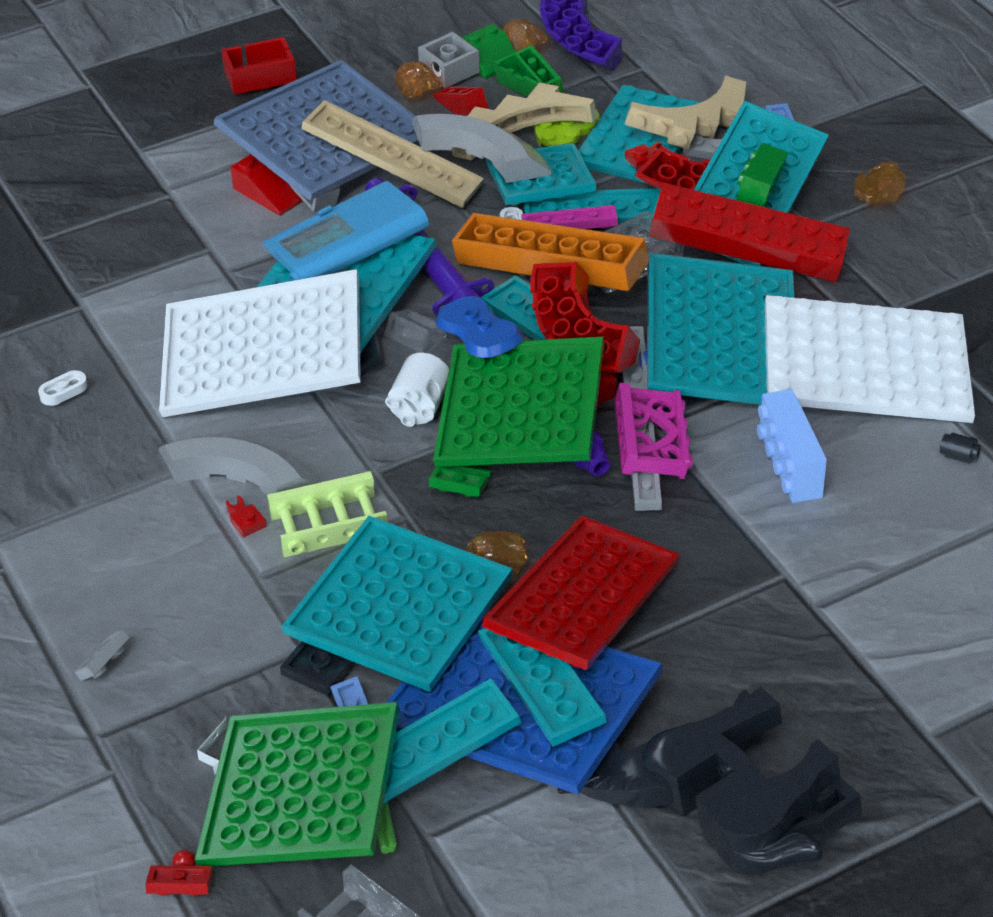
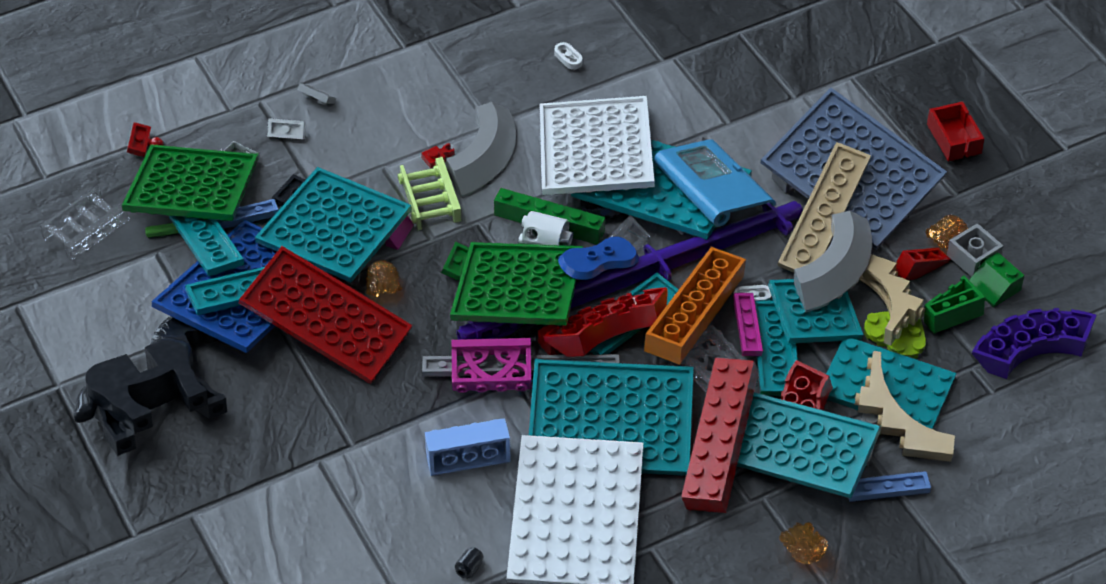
camera: 90 degrees right, 5 degrees up
clear orange hair [502,19,548,52] -> none
red plate [625,142,667,170] -> none
green wedge [736,143,788,207] -> none
none -> white plate [267,118,305,139]
none -> green brick [494,188,605,245]

